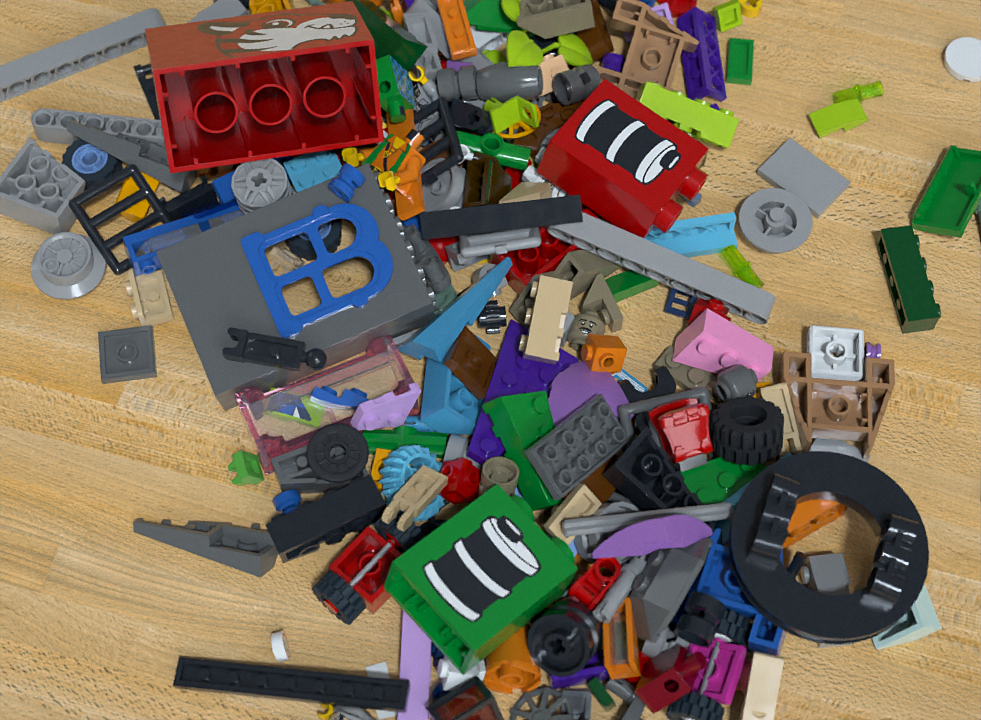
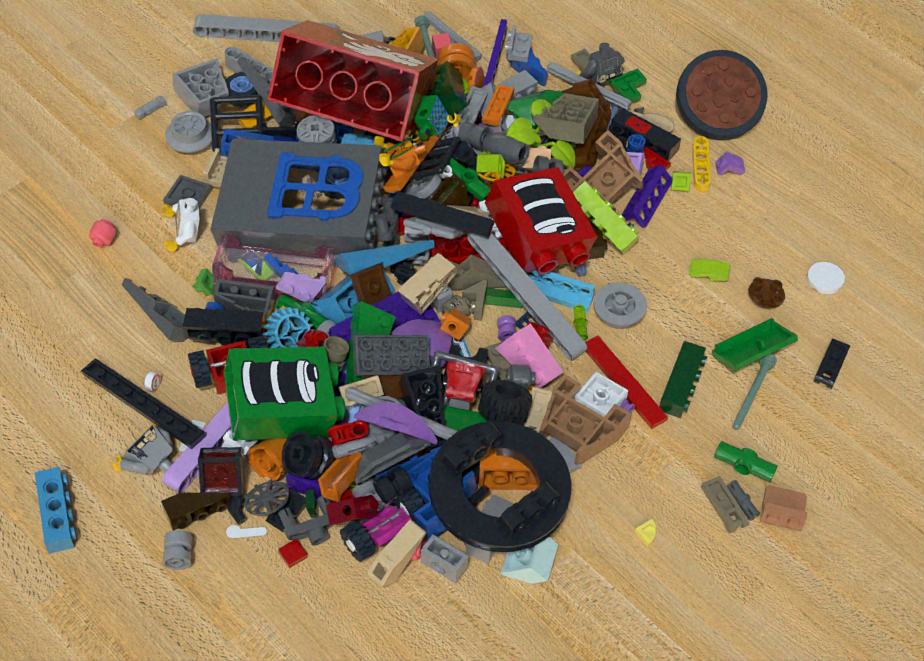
camera: 30 degrees right, 10 degrees down
black plate [222,328,327,372] -> none
black wheel [306,424,369,483] -> none
blue wheel [328,163,366,202] -> none
tan hinge [382,465,448,532] -> none
green tile [726,38,754,85] -> none
light grey tile [757,138,850,219] -> none
clear neon green axle [833,80,884,104] -> none
none -> coral head [89,219,116,248]
none -> white torso [161,198,200,252]
none -> light grey brick [421,535,469,583]
none -> medium lavender wheel [497,315,517,342]
none -> red tile [585,335,668,429]
none -> reddish brown dish [748,277,785,308]

